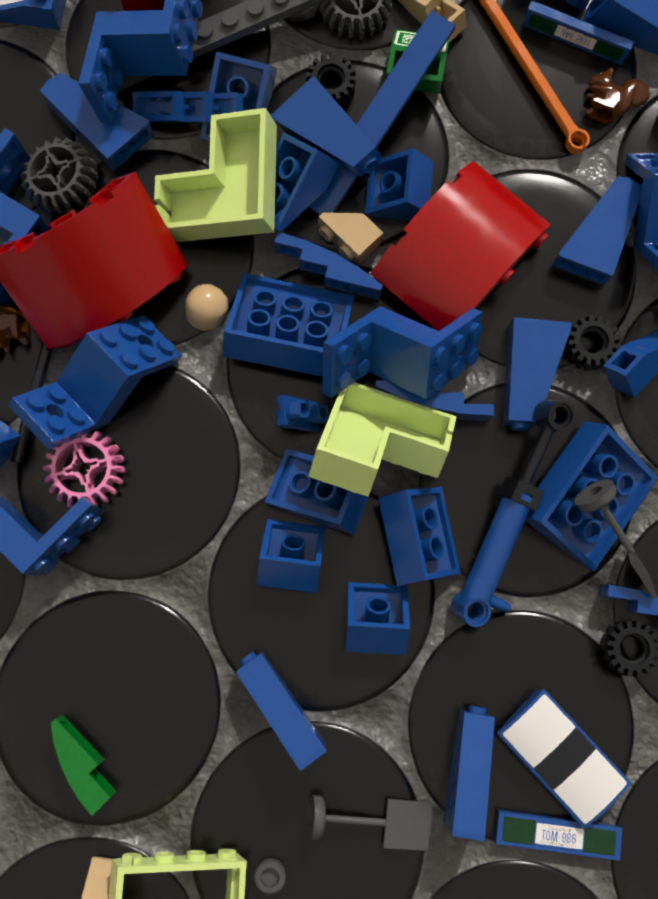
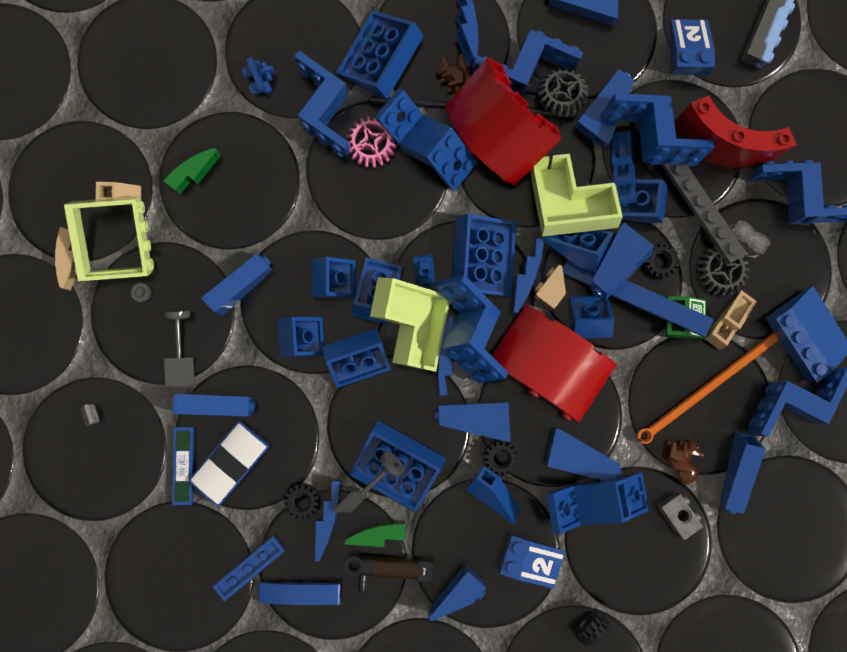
camera: 85 degrees right, 5 degrees up
tan hair [184,284,229,331] -> none
blue piece [451,400,575,627] -> none
tile [522,1,634,65] -> none

